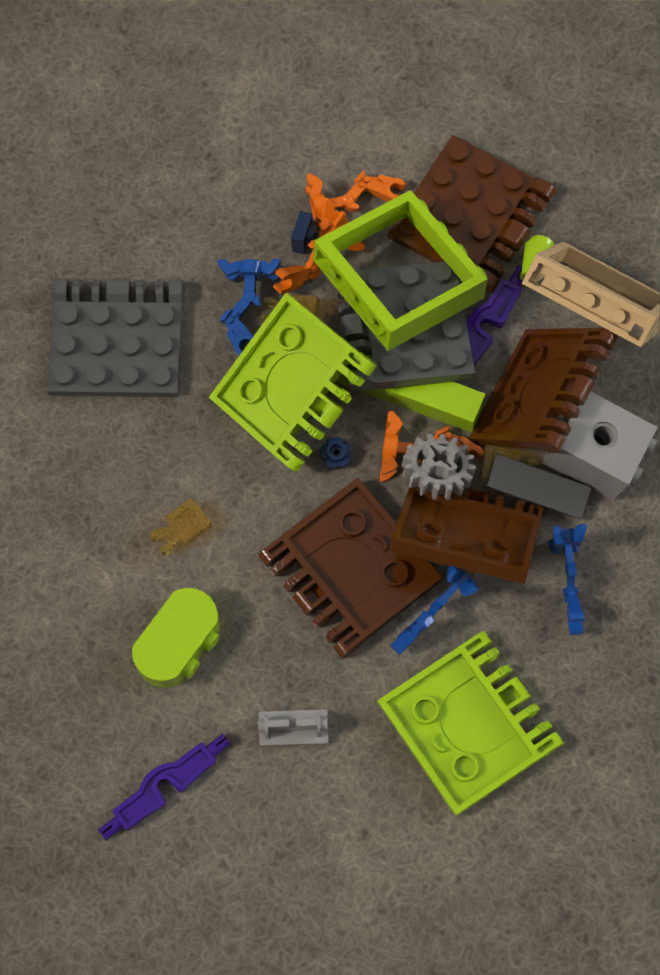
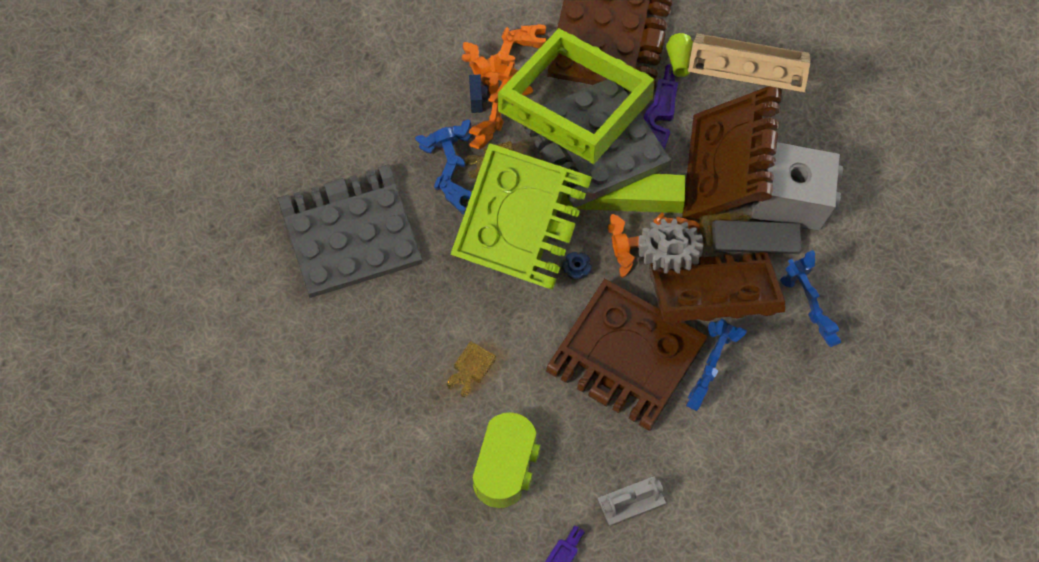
camera: 25 degrees left, 5 degrees down
lime hinge [377,631,564,817] -> none

